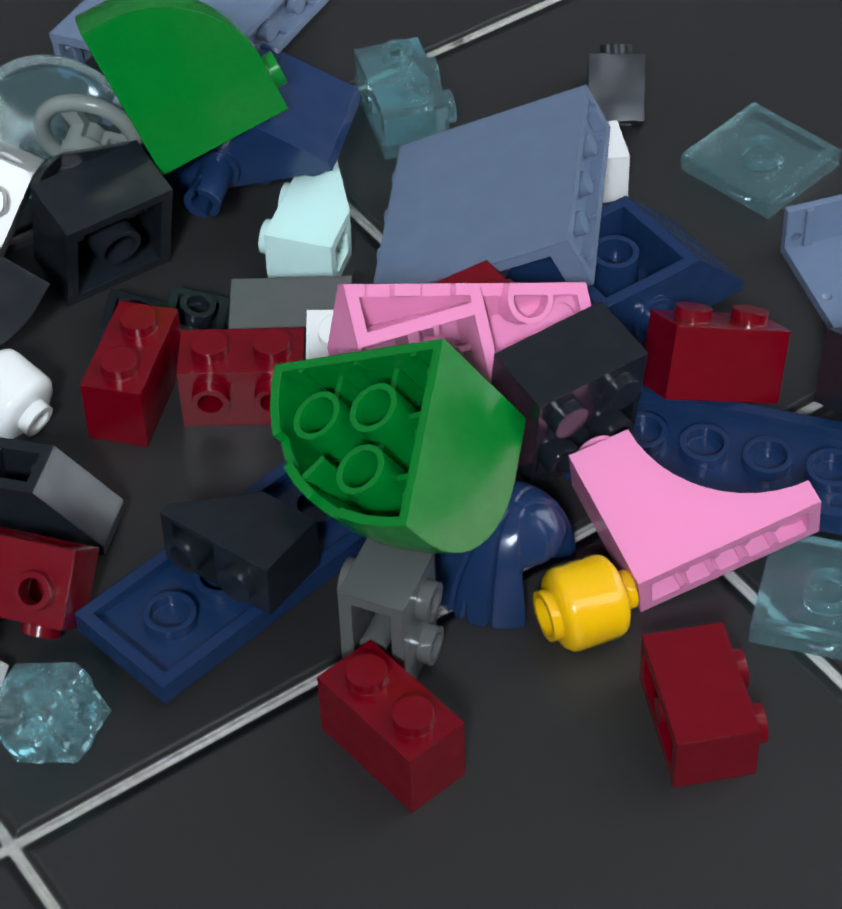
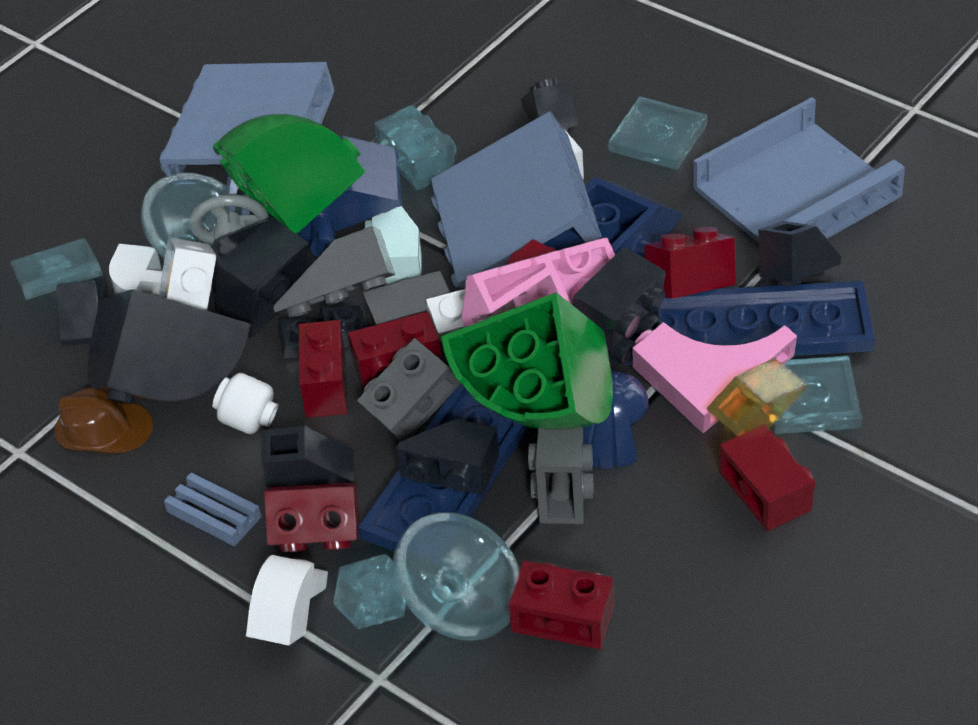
camera: 15 degrees left, 0 degrees up
dark red brick [317,640,465,813] -> none
yellow head [533,555,639,652] -> none
none -> dark grey slope [273,226,395,318]
none -> dark grey brick [357,338,461,442]
none -> clear light blue dish [393,512,520,641]
none -> dark red brick [509,561,615,650]
none -> clear yellow slope [706,358,807,437]

